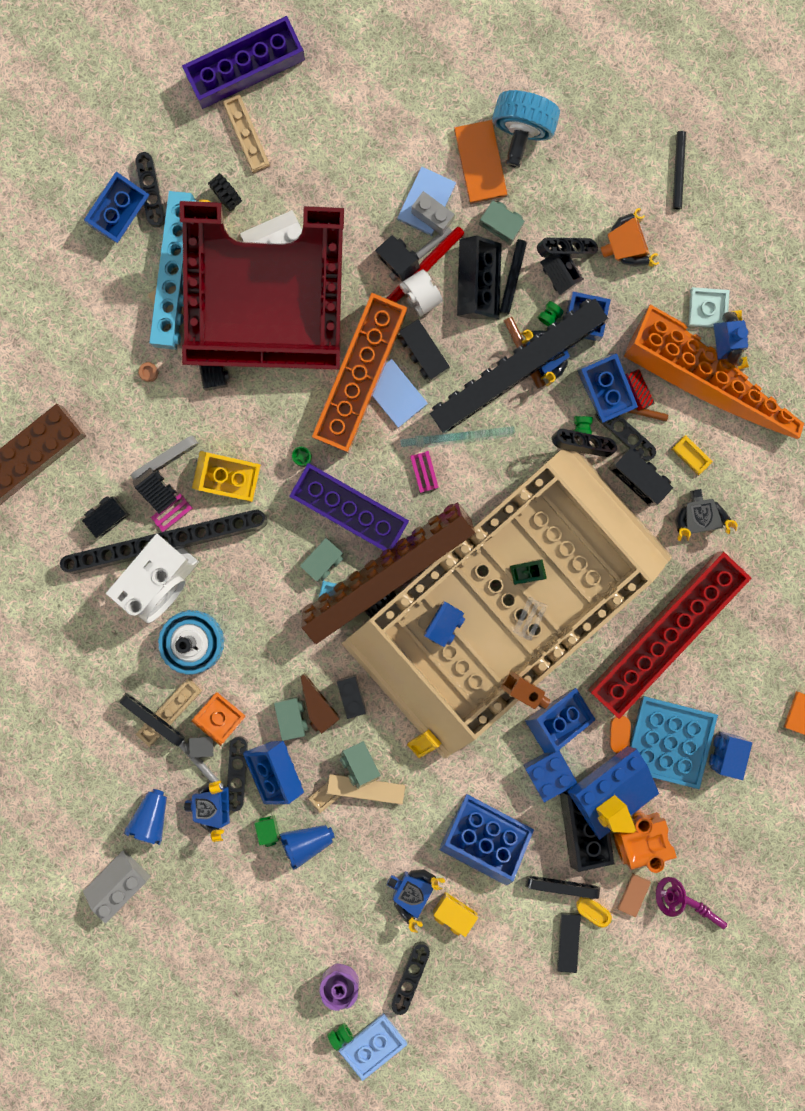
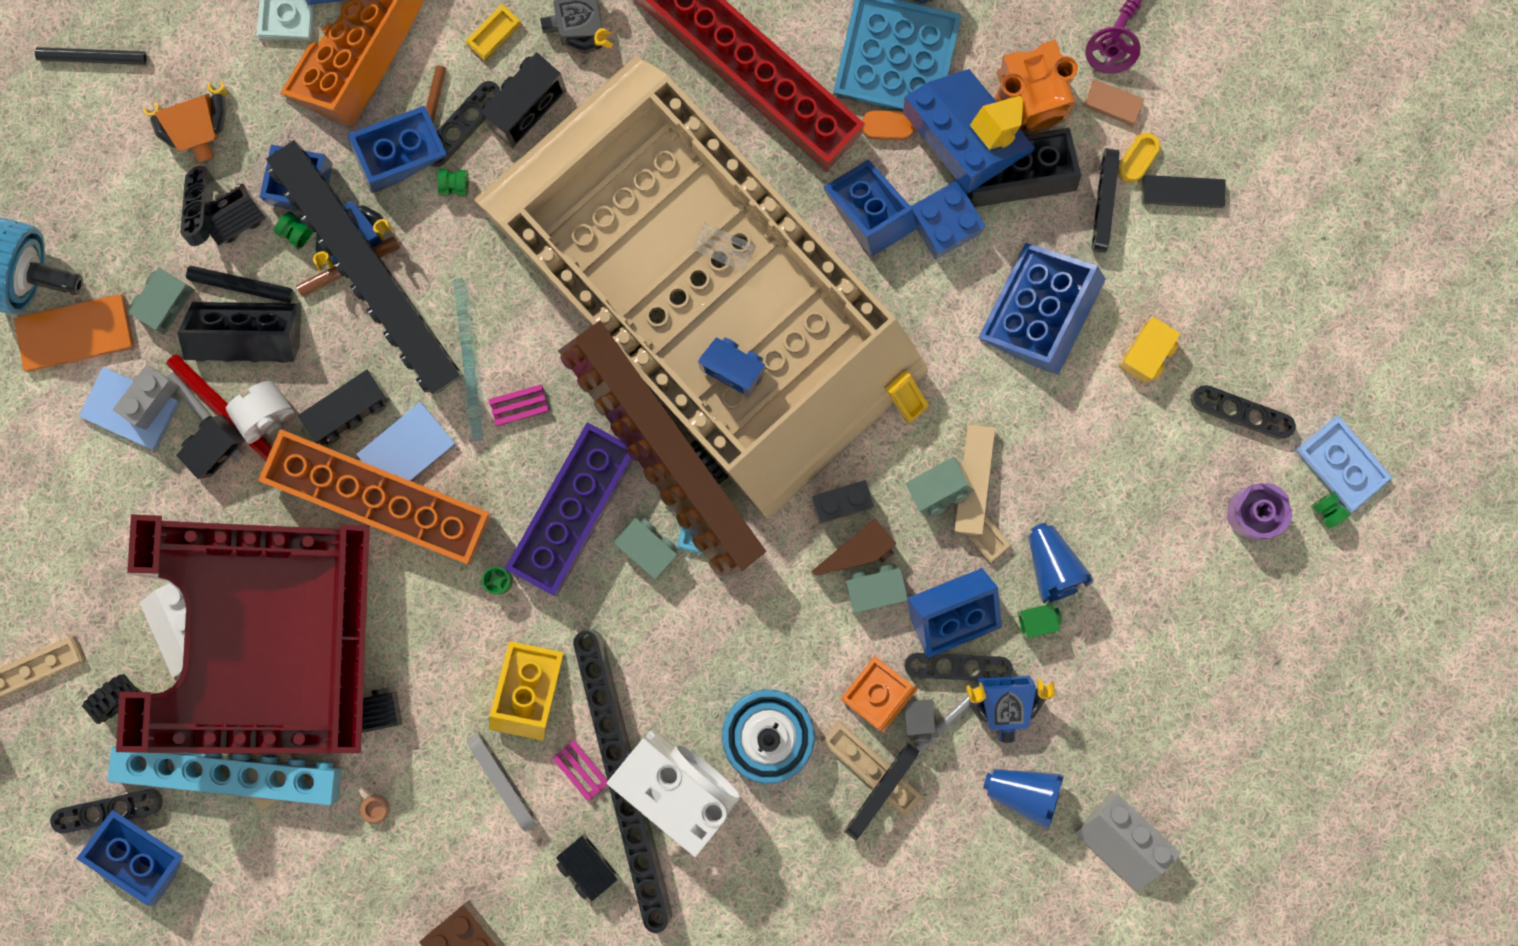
camera: 95 degrees left, 5 degrees down
black brick [133,467,177,514] -> none
torso [386,869,445,933] -> none
dark orange torso [501,671,550,710] -> none
dark green slope [510,559,547,585] -> none
black beam [551,429,617,457] -> none
red tile [625,369,655,411] -> none

